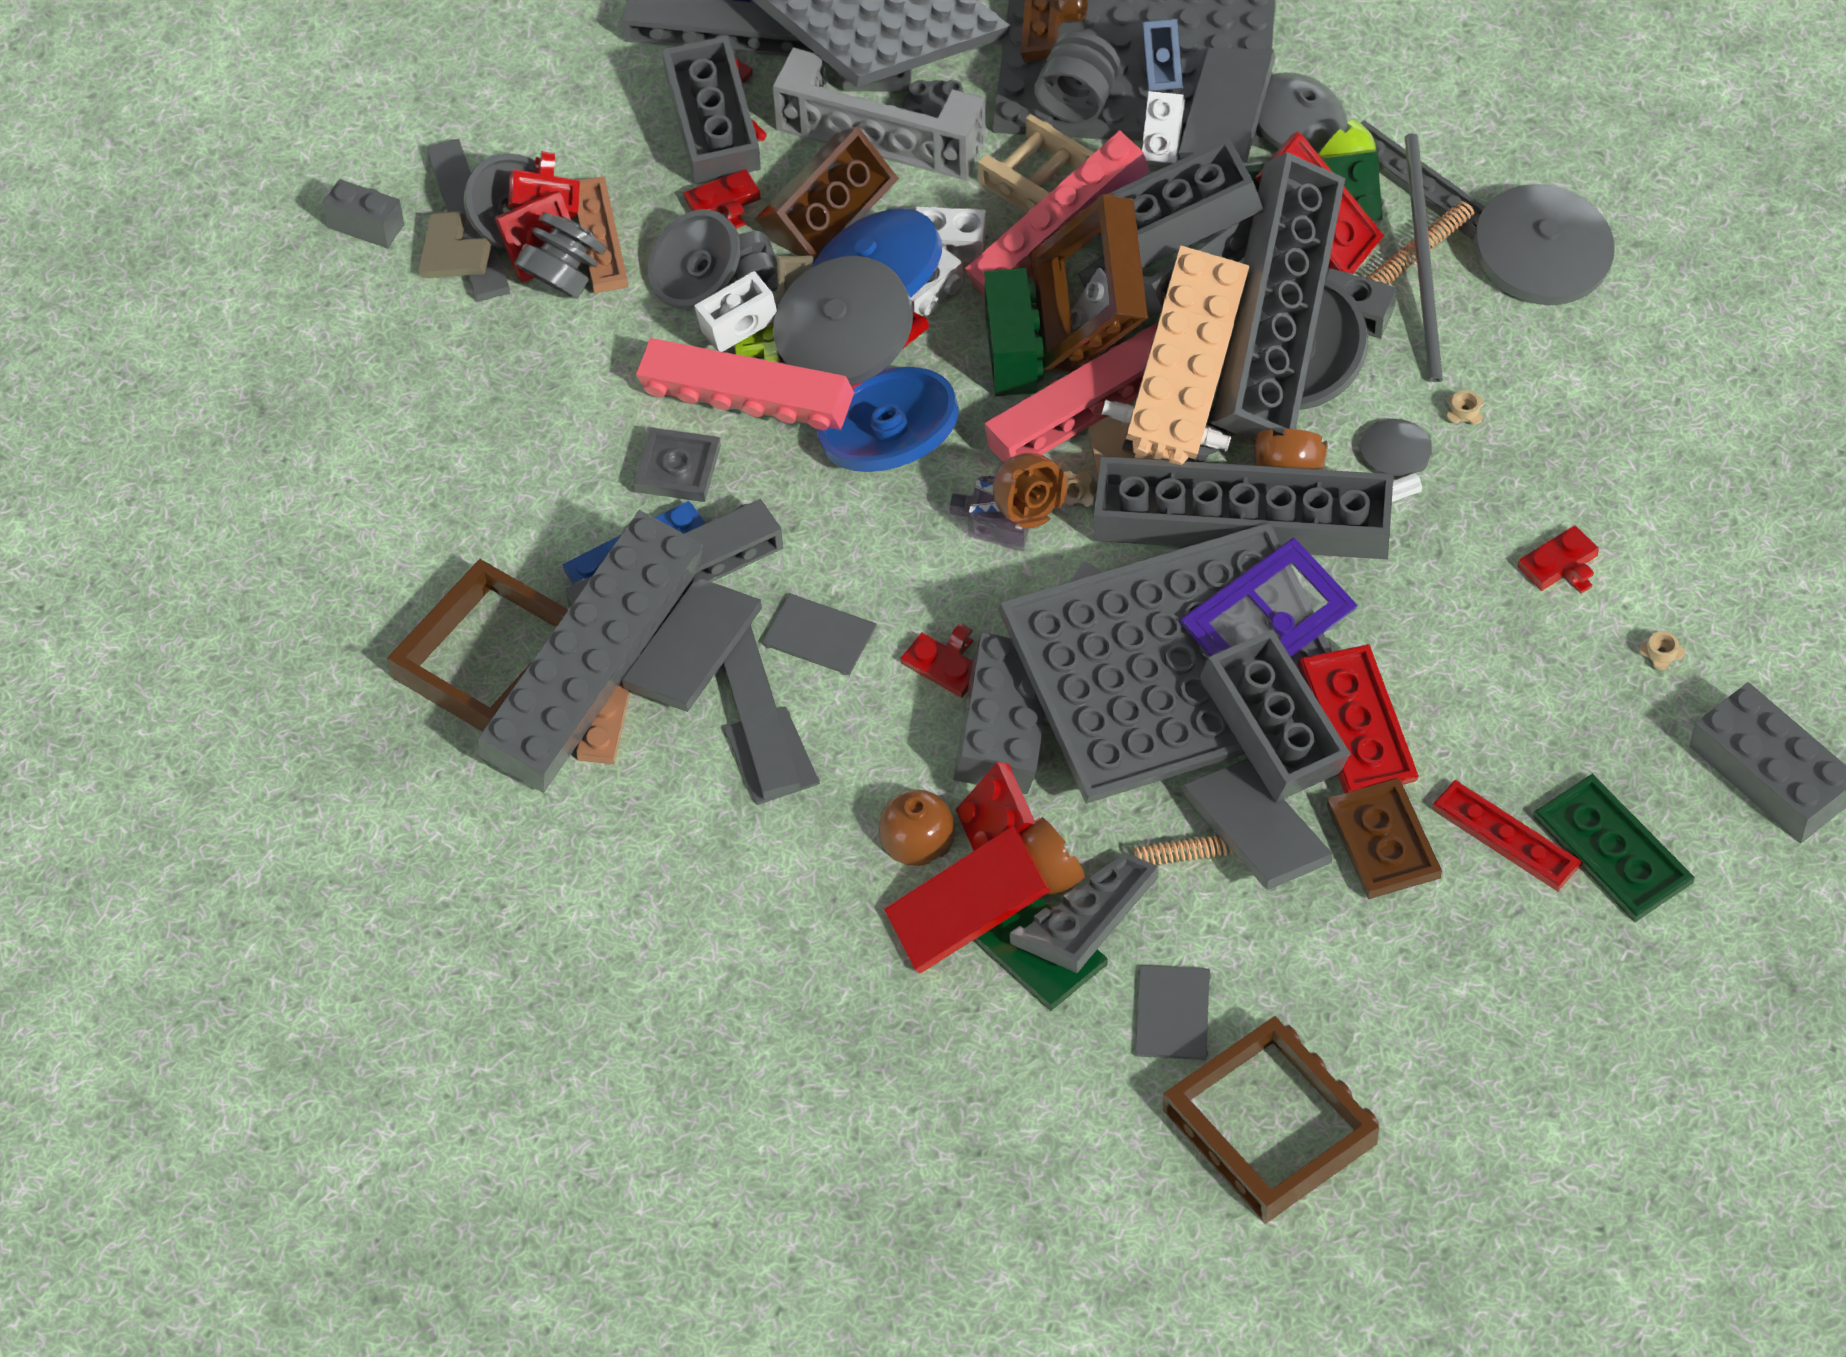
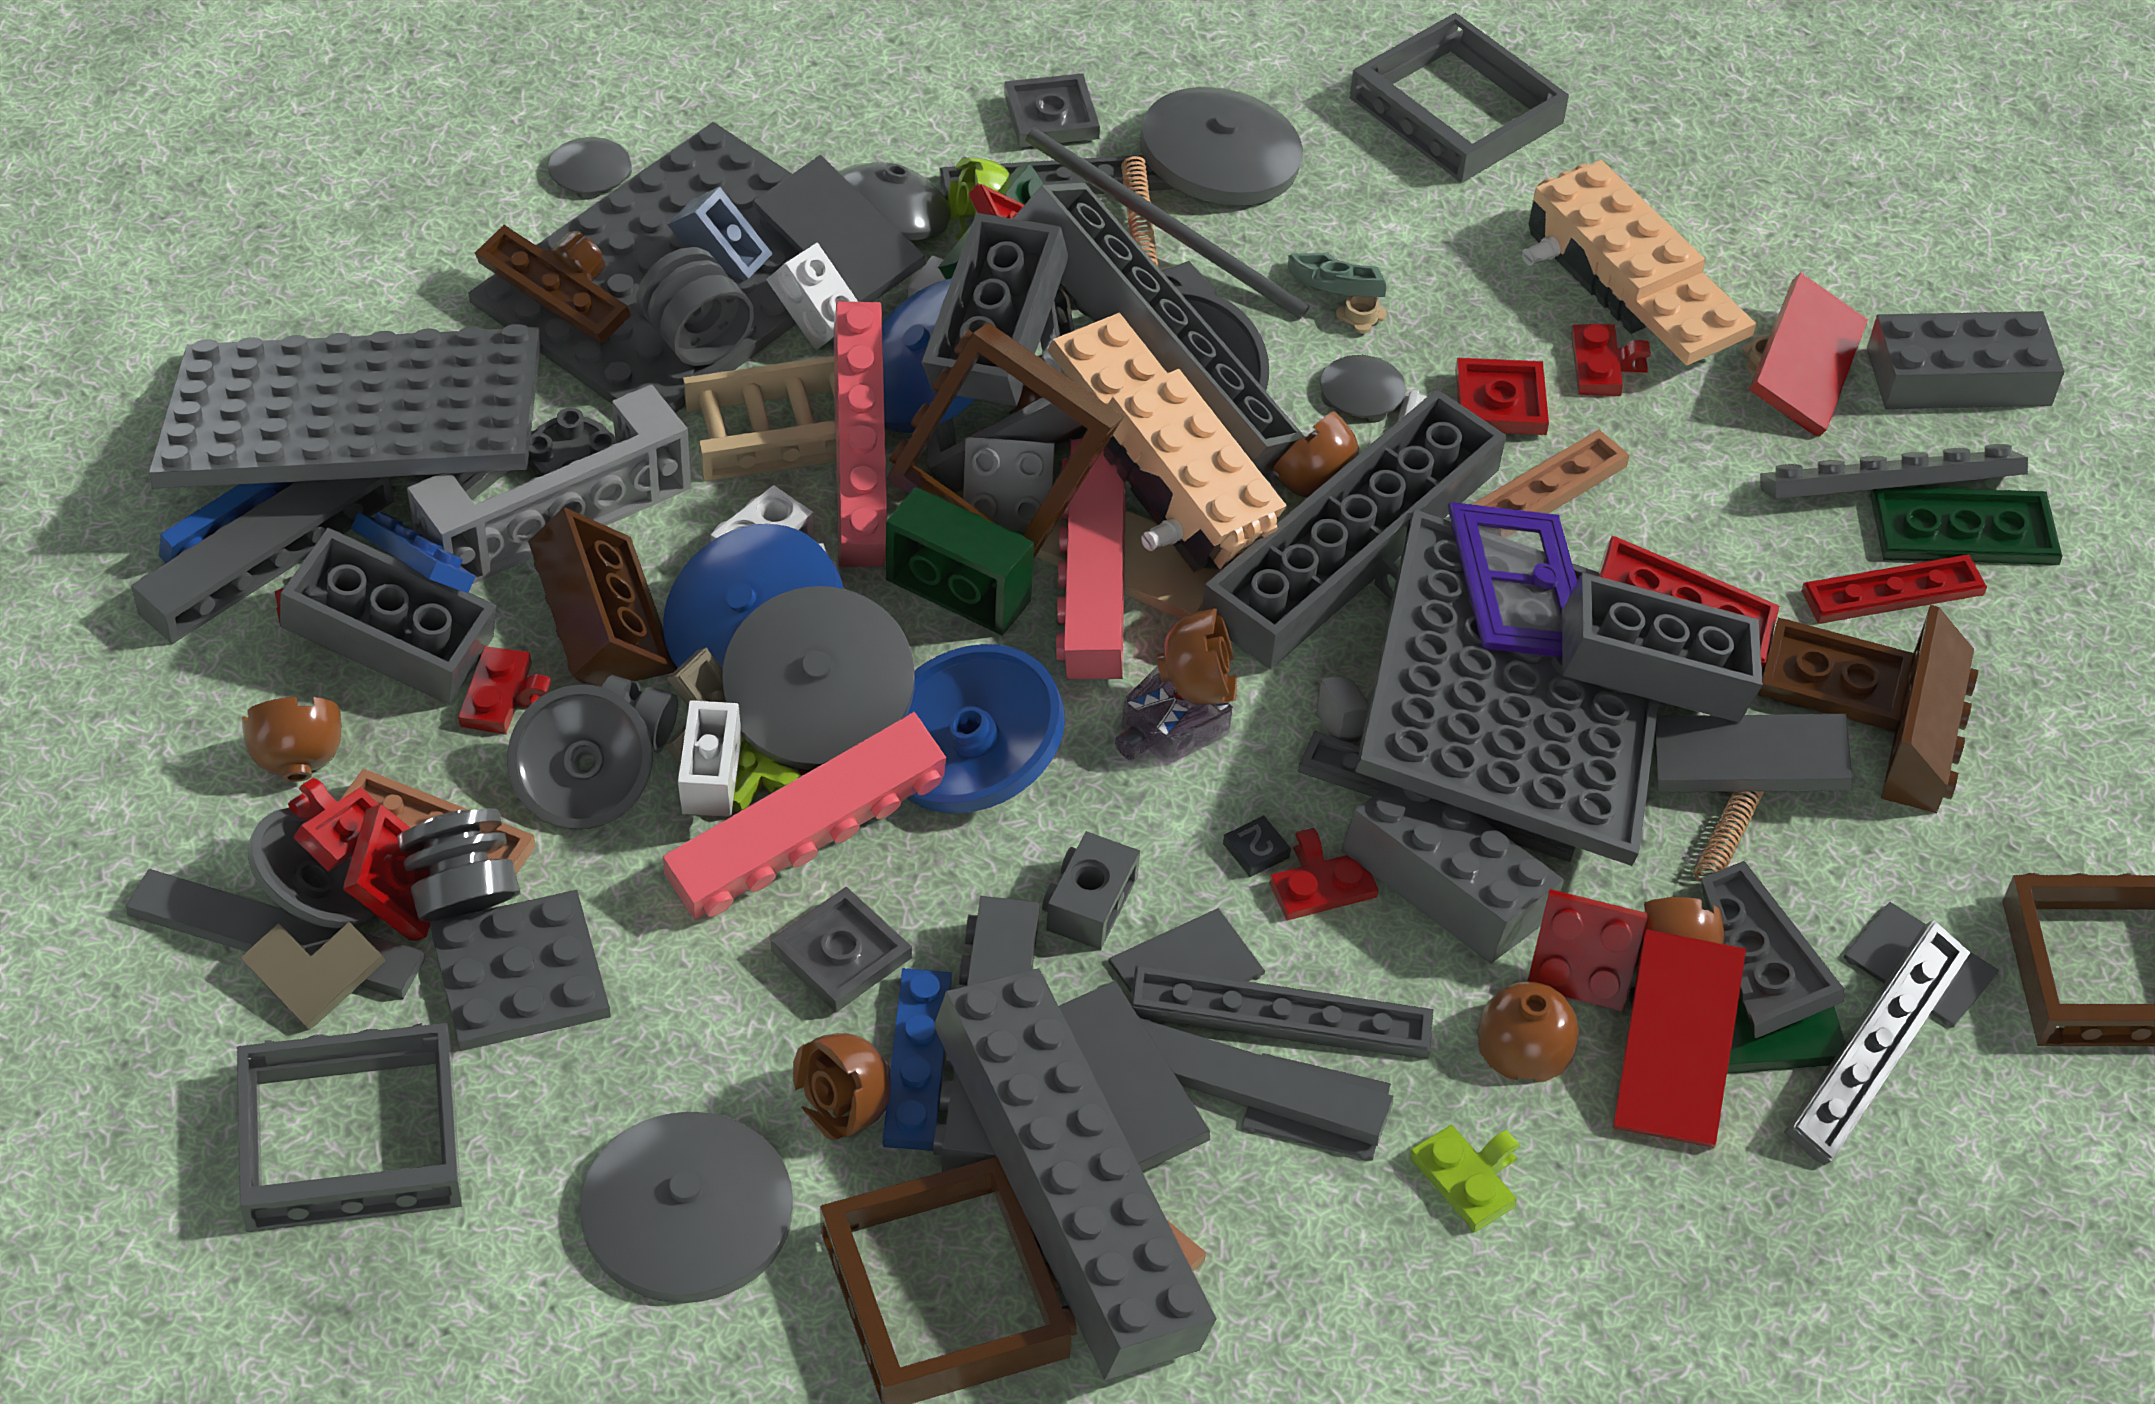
camera: 60 degrees left, 5 degrees down
dark grey brick [322,179,404,249] -> none
none -> dark grey window [237,1023,462,1232]
none -> dark orange cylinder [242,697,342,782]
none -> blue plate [351,511,476,593]
none -> dark grey plate [429,890,611,1051]
none -> dark grey dish [580,1112,793,1303]
none -> dark orange cylinder [793,1033,891,1140]
none -> flat silver plate [1004,73,1100,147]
none -> dark grey brick [1042,831,1140,950]
none -> dark grey tile [1130,965,1434,1059]
none -> black tile [1223,815,1291,877]
none -> sand green tile [1288,253,1386,297]
none -> dark grey window [1349,12,1569,183]
none -> lime plate [1410,1124,1520,1233]
none -> red plate [1455,358,1549,435]
none -> nougat plate [1472,429,1629,540]
none -> light nougat piece [1522,160,1757,366]
none -> tile [1749,272,1868,437]
none -> dark grey plate [1760,444,2028,499]
none -> tile [1784,920,1970,1165]
none -> reddish brown slope [1881,605,1979,813]

